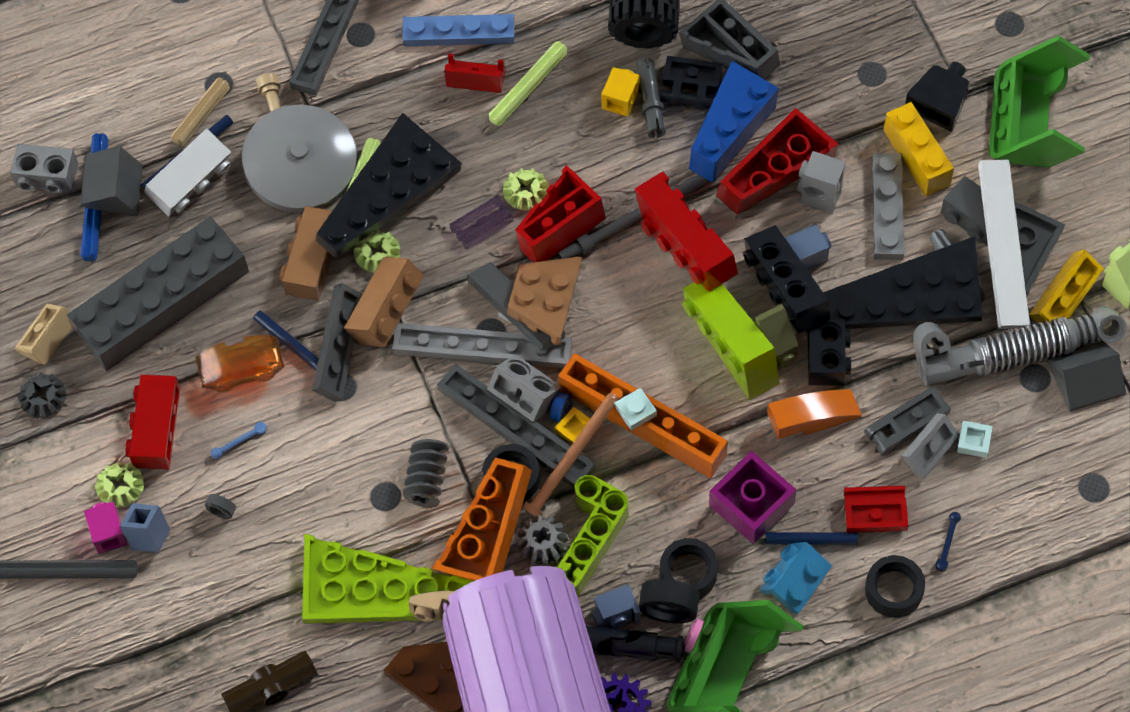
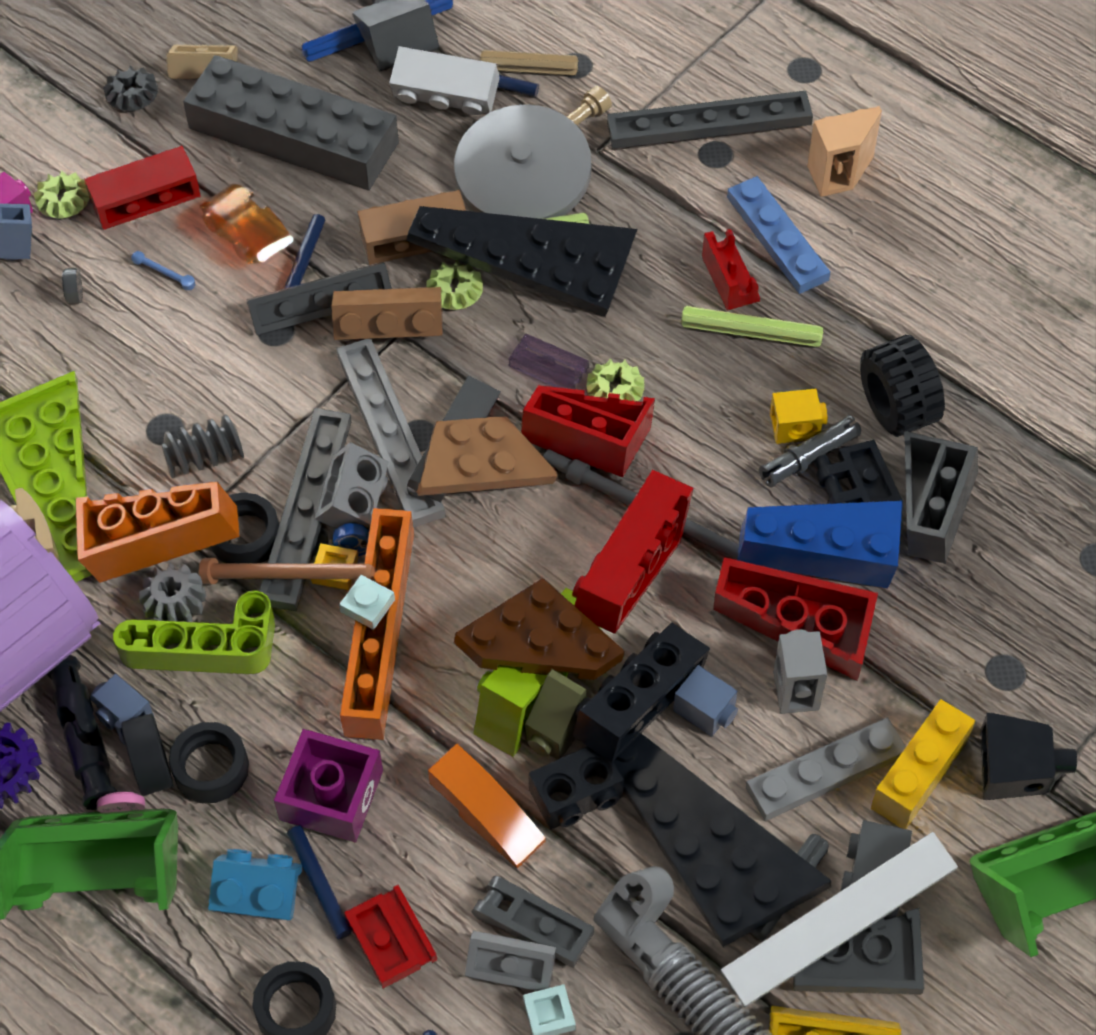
camera: 60 degrees right, 5 degrees down
none -> reddish brown plate [454,578,625,680]

